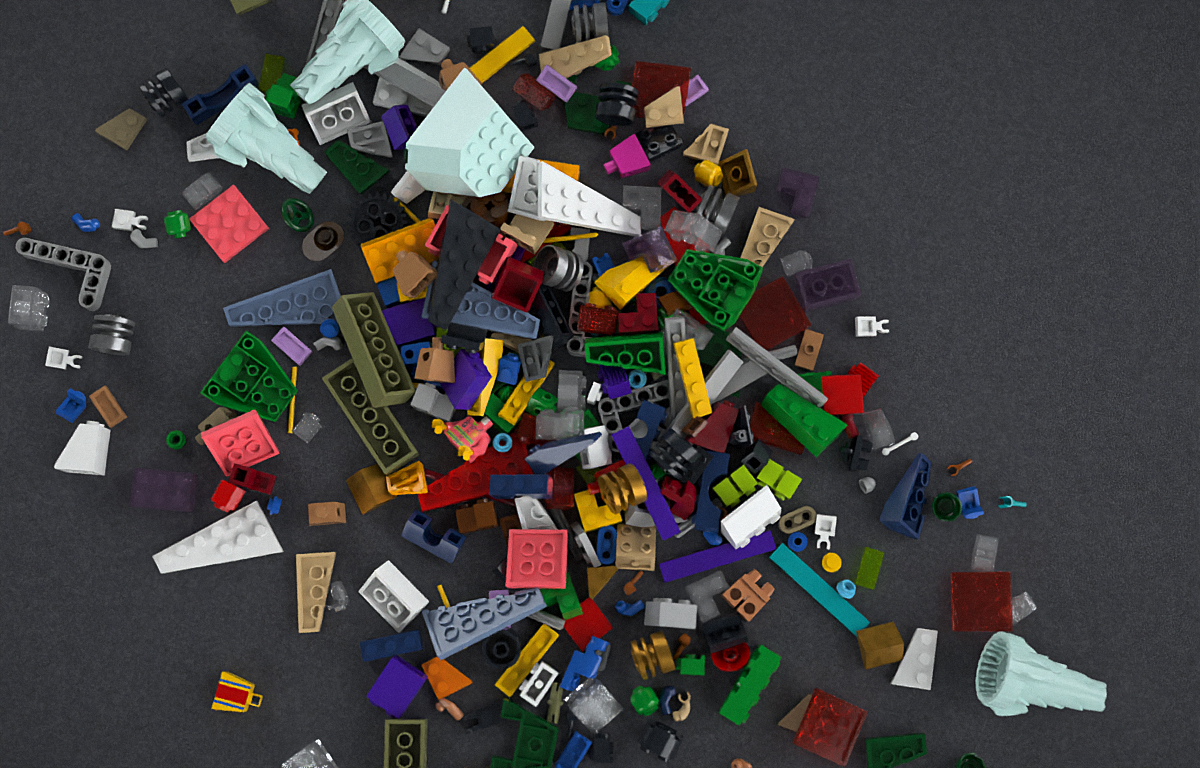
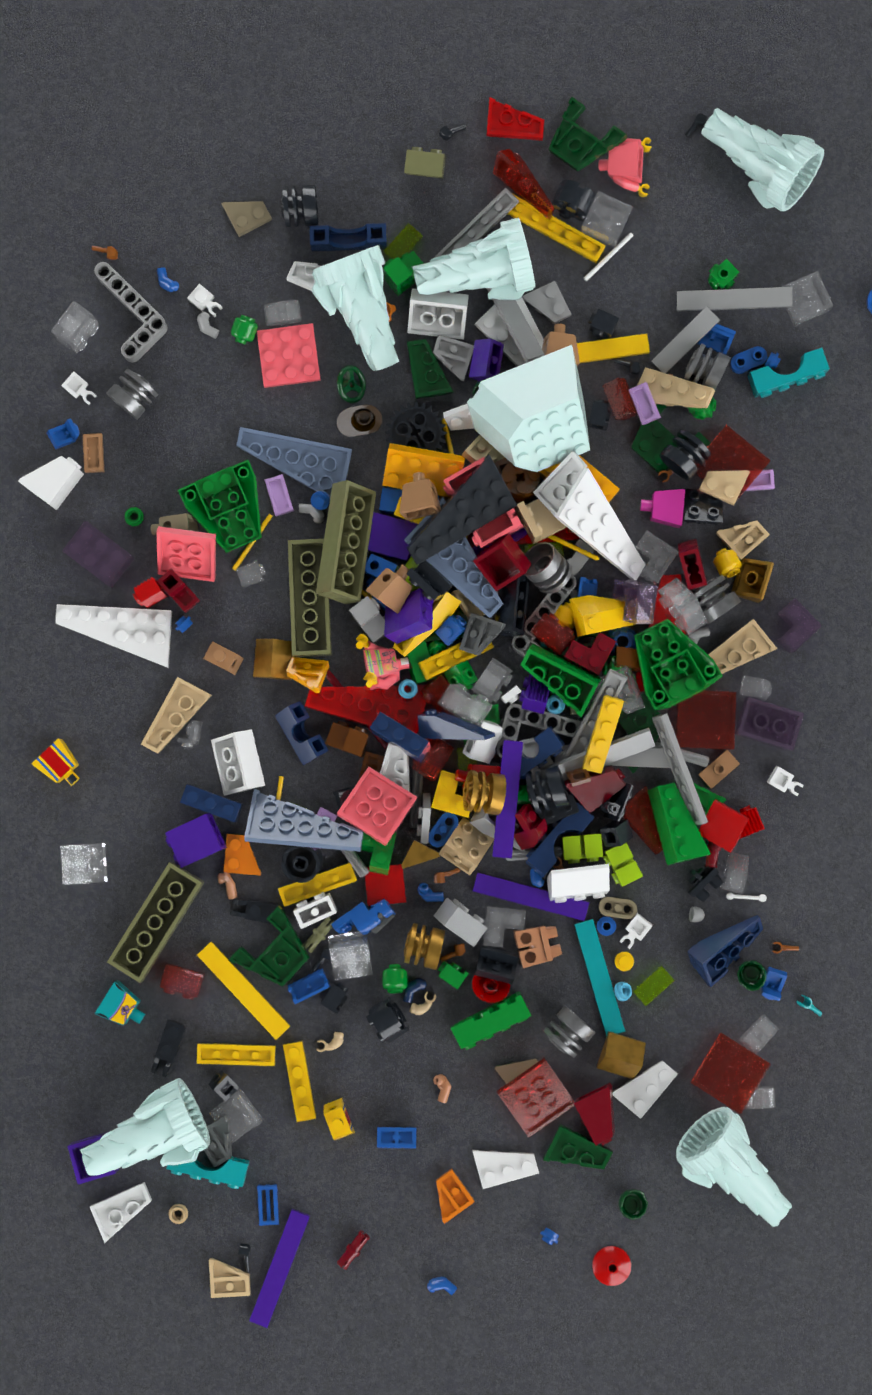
camera: 30 degrees right, 5 degrees up
none -> flat silver wheel [543,1006,595,1058]
none -> dark red slope [574,1082,615,1145]

